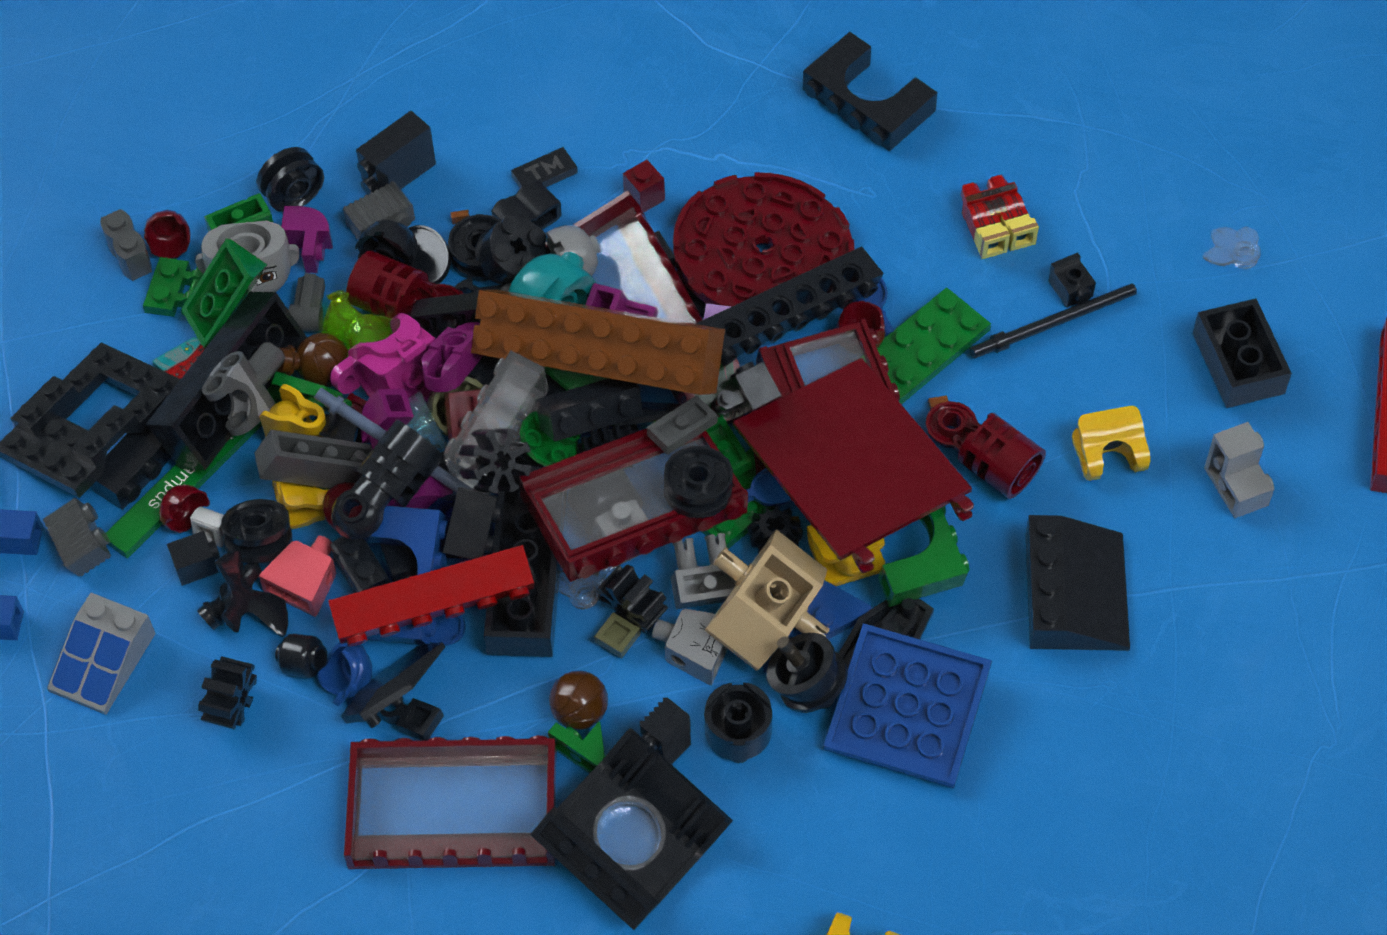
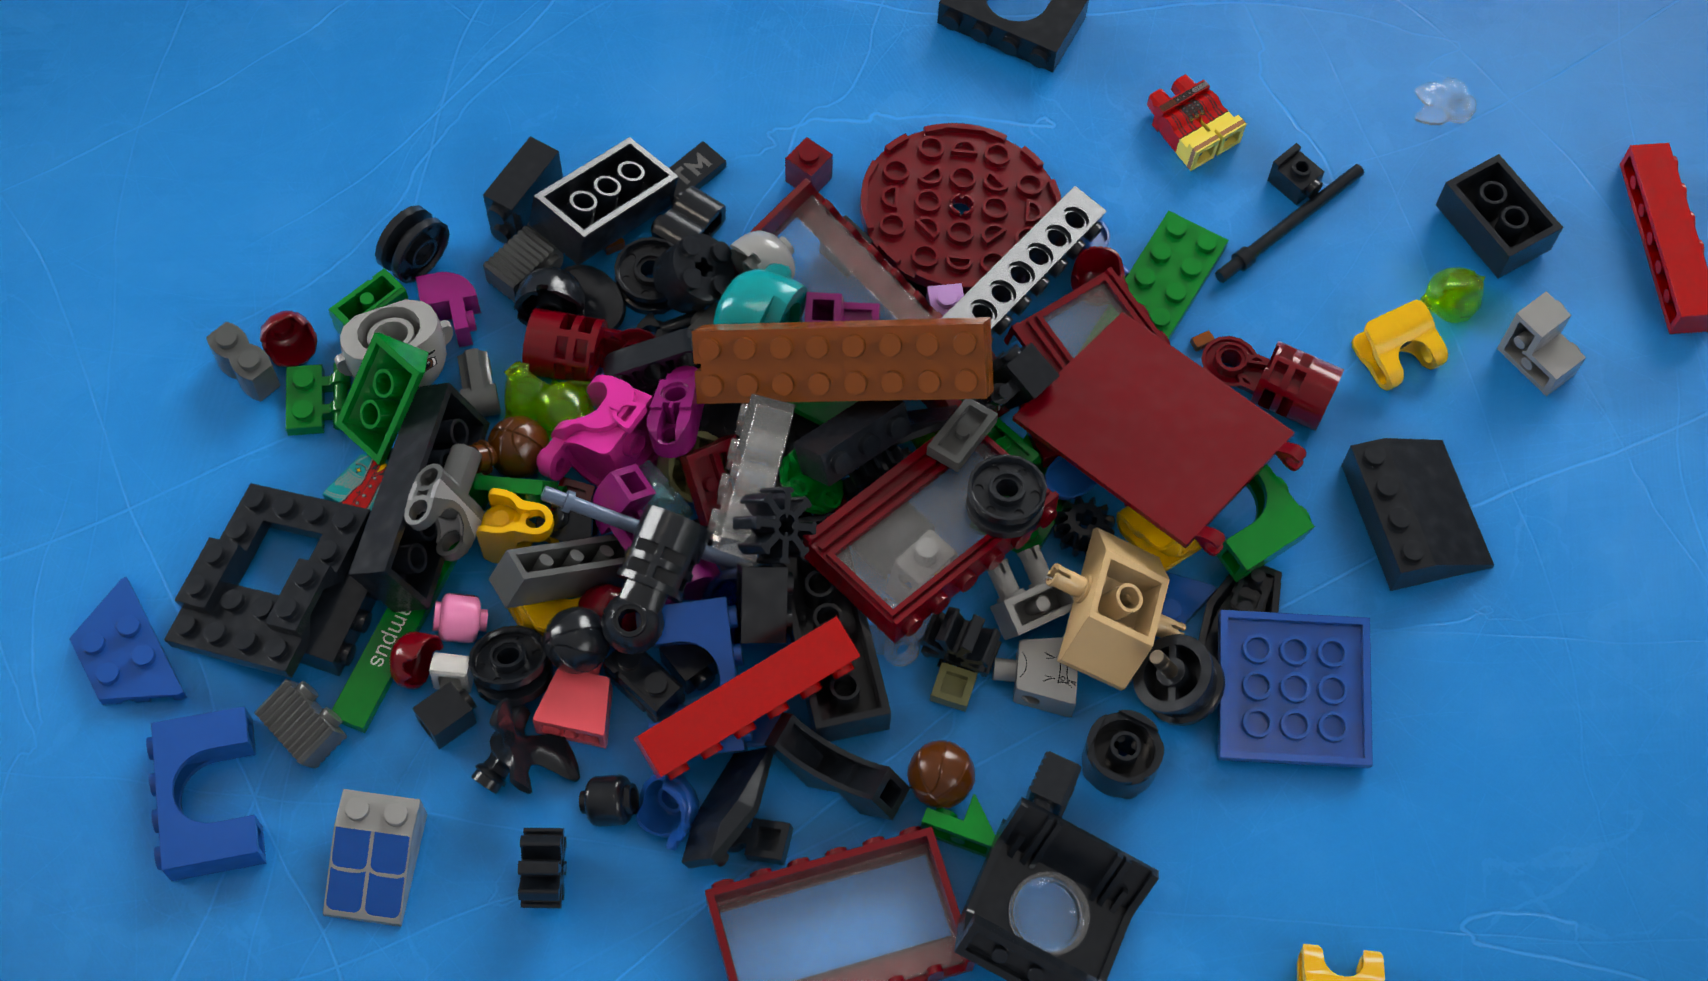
camera: 20 degrees left, 5 degrees up
none -> bright pink head [433,593,488,643]
none -> black brick [529,137,679,265]
none -> black piece [543,607,610,674]
none -> black arch [764,712,910,821]
none -> clear neon green hat [1420,267,1485,323]

